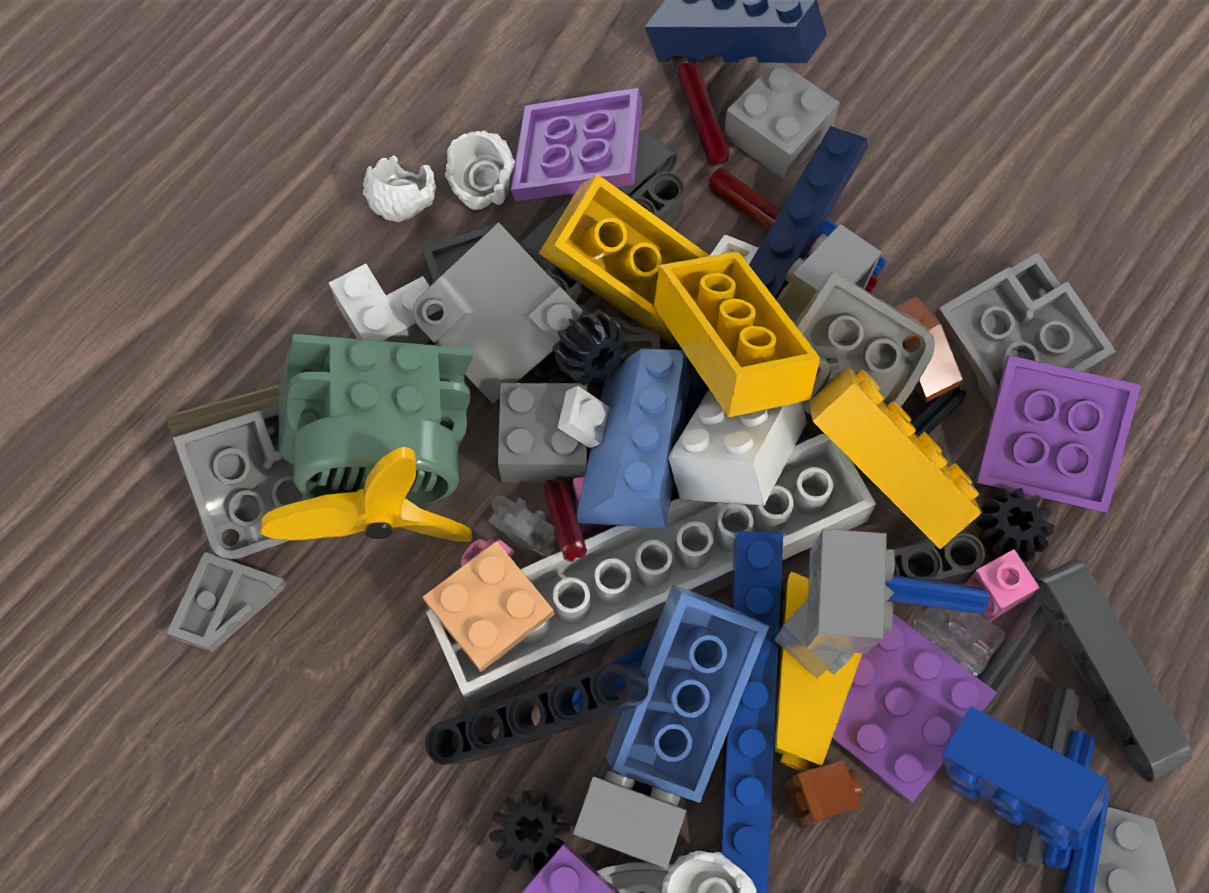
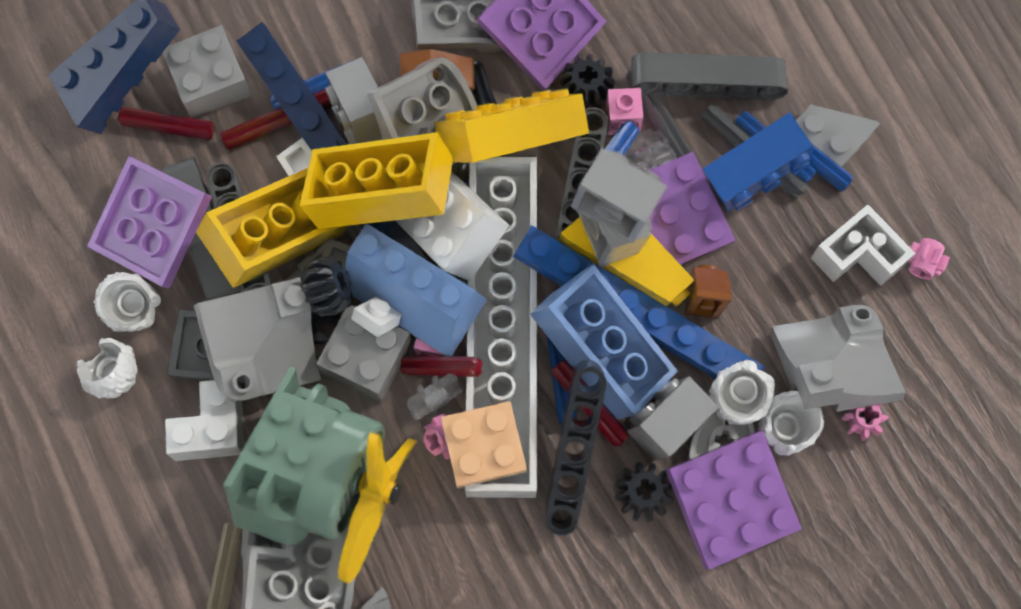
camera: 65 degrees left, 5 degrees up
none -> dark red axle [551,360,629,447]

